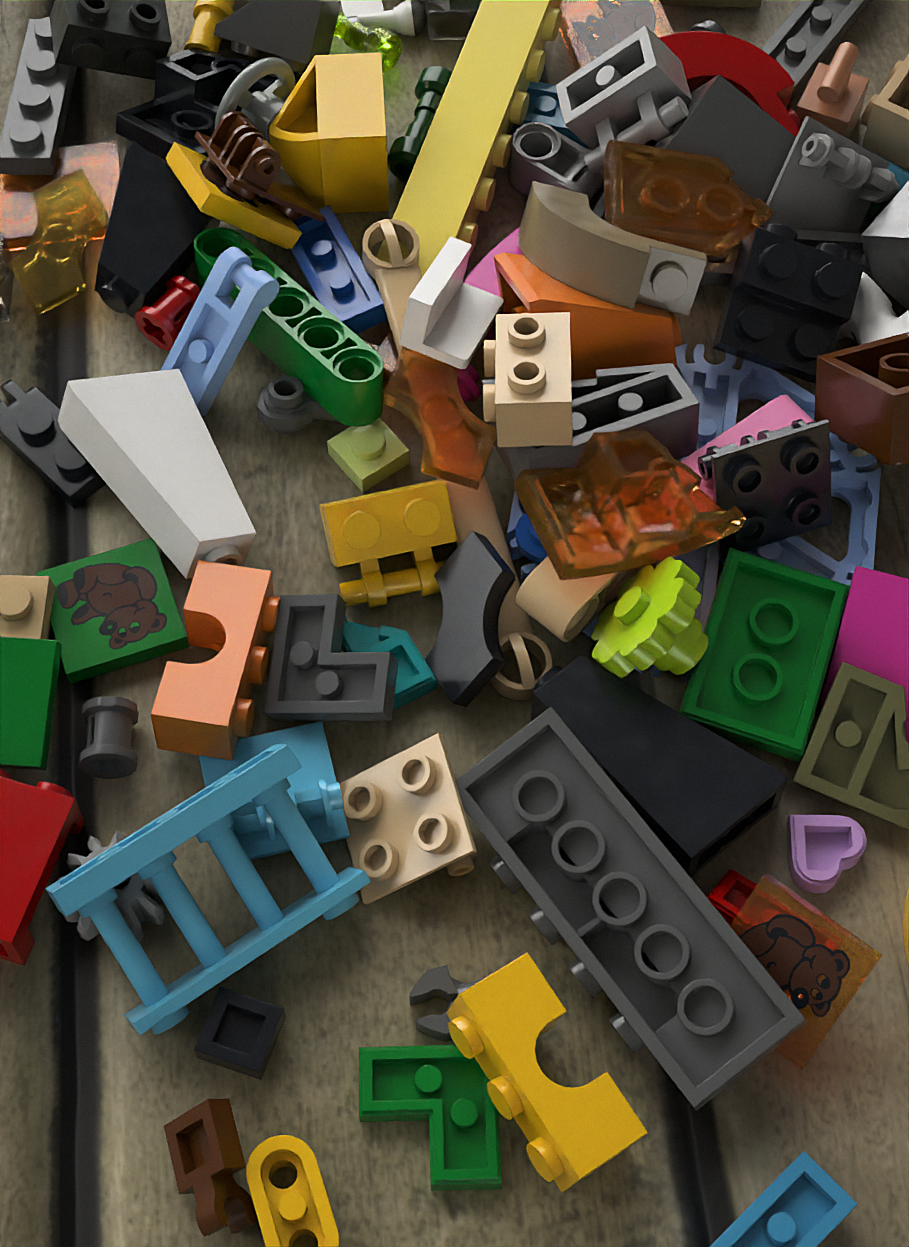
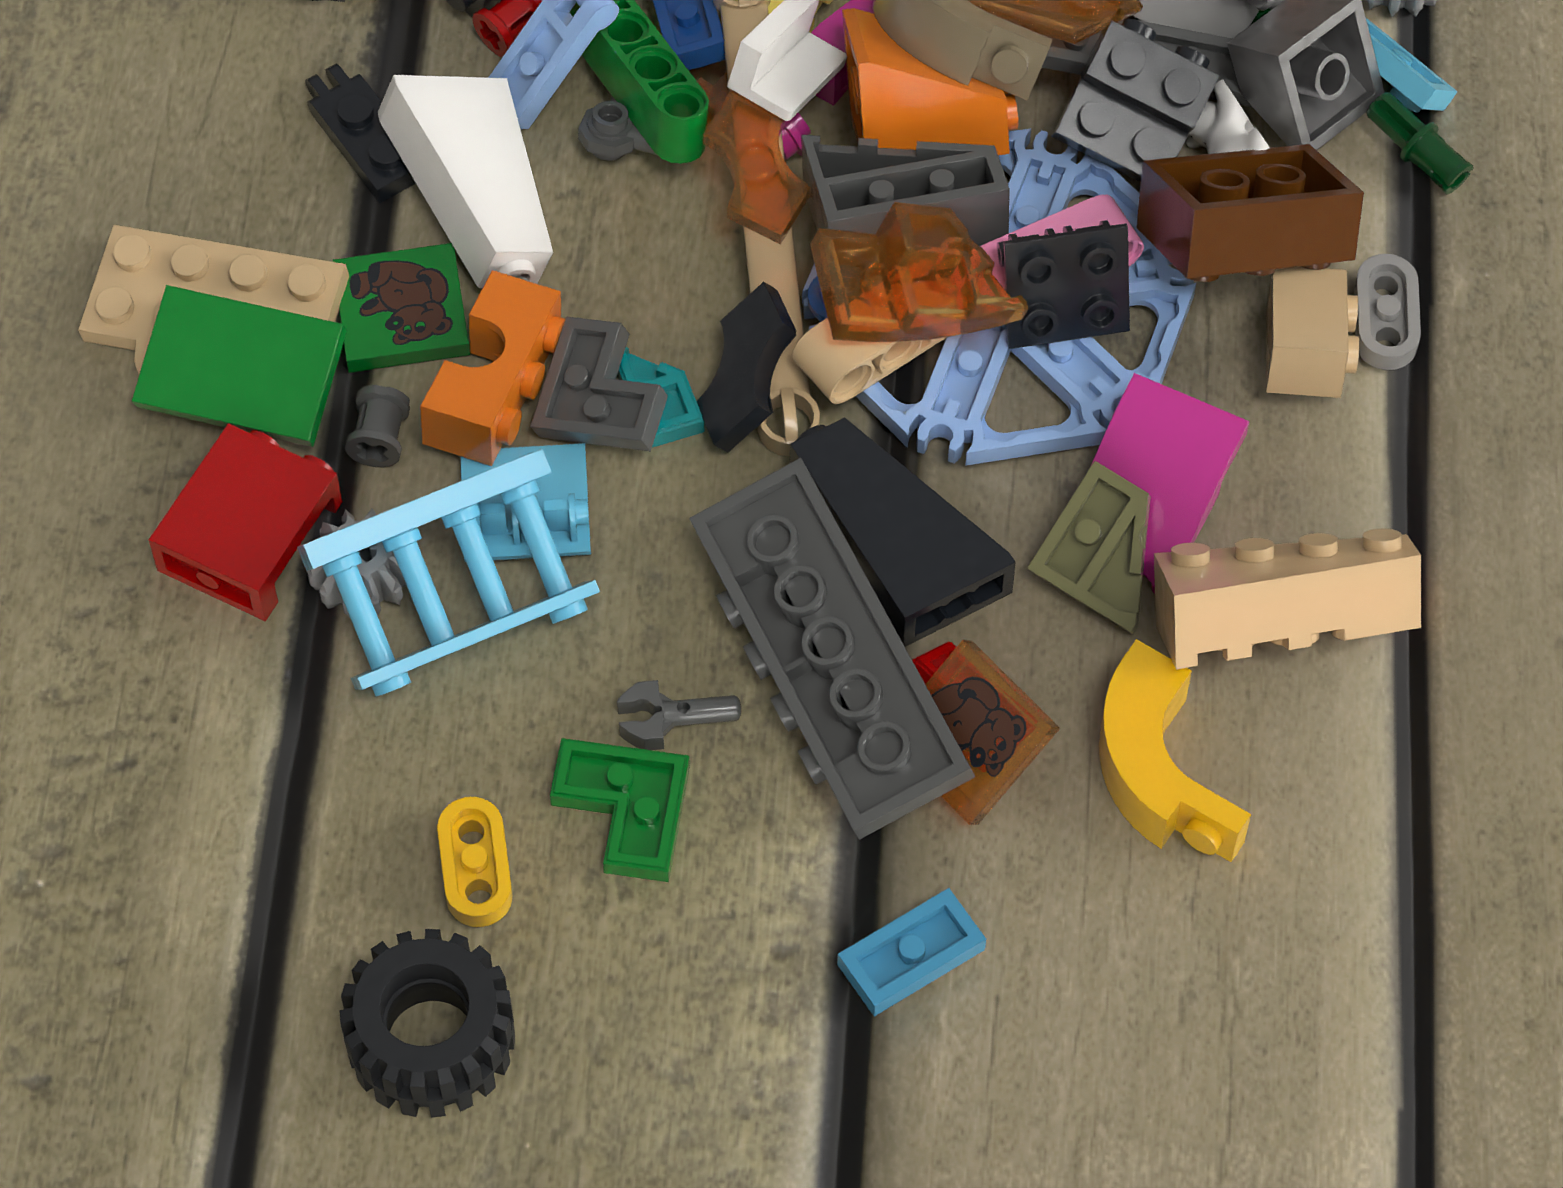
camera: 10 degrees right, 0 degrees up
reddish brown plate [164,1098,257,1236] -> none
black plate [194,987,286,1080] -> none
yellow brick [319,480,458,608] -> none
yellowish green plate [327,418,410,493] -> none
tan hinge [339,733,477,905] -> none
yellow arch [446,952,648,1193] -> none
tan brick [483,312,573,447] -> none
lime plant [591,557,708,678] -> none
green tile [679,548,850,762] -> none
lavender tile [786,815,867,894] -> none

